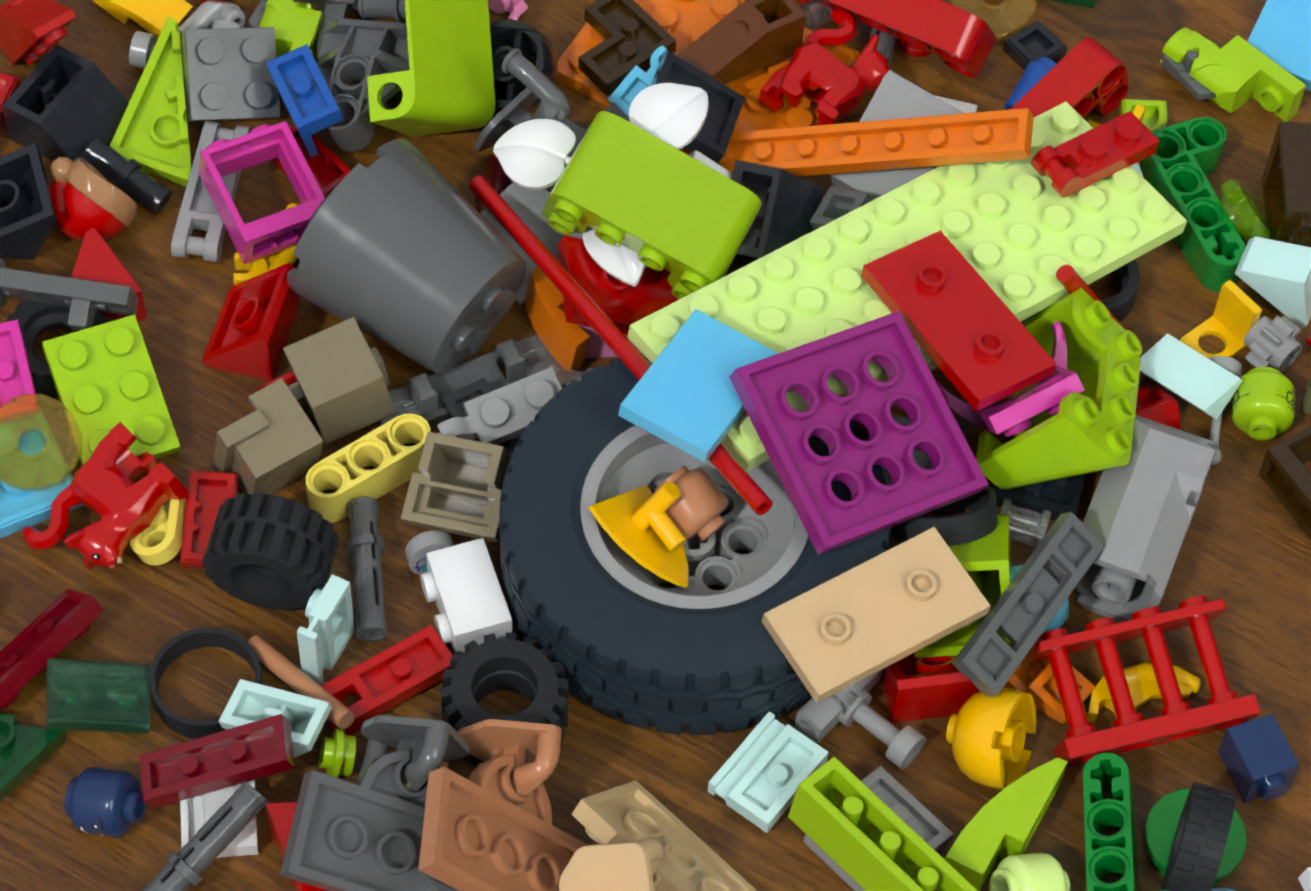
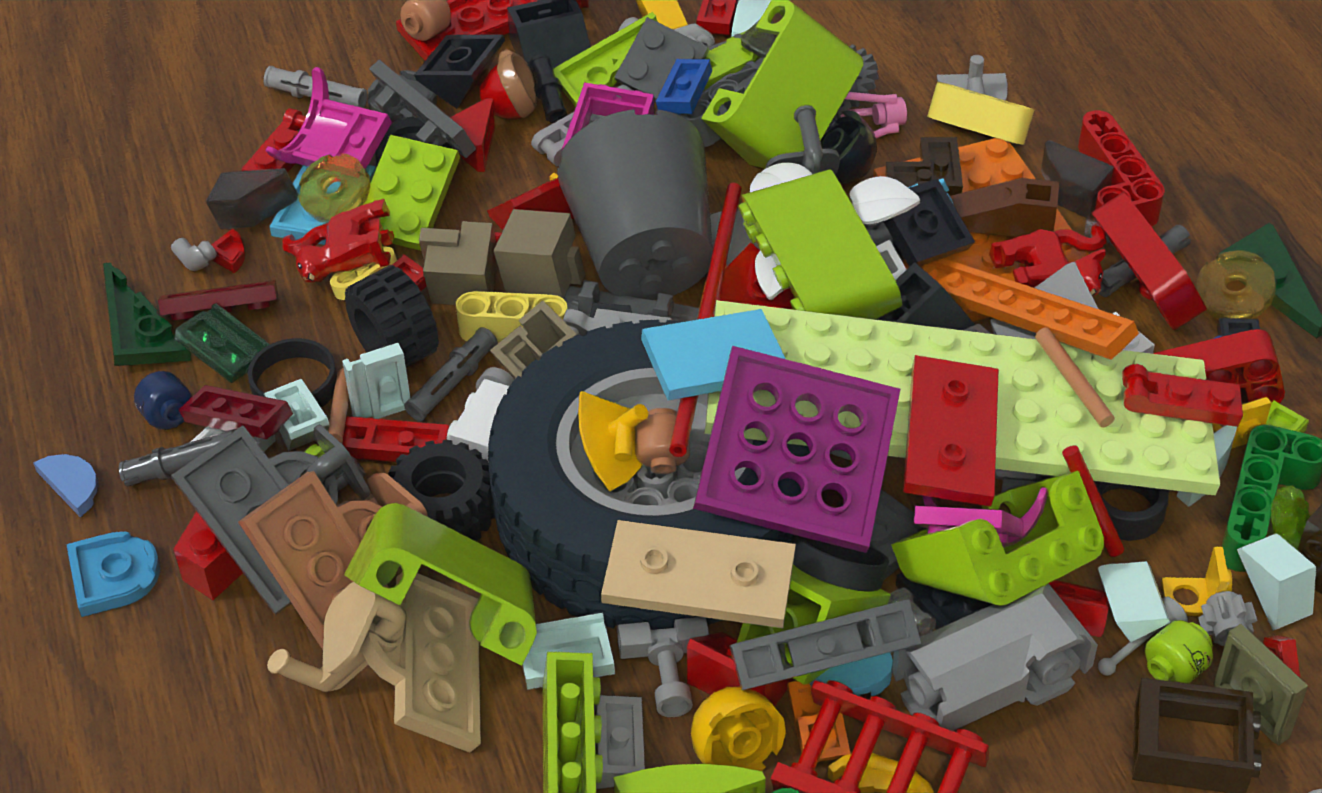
camera: 45 degrees right, 10 degrees down
none -> lime windscreen [344,503,537,666]
none -> nougat bar [1035,328,1115,428]

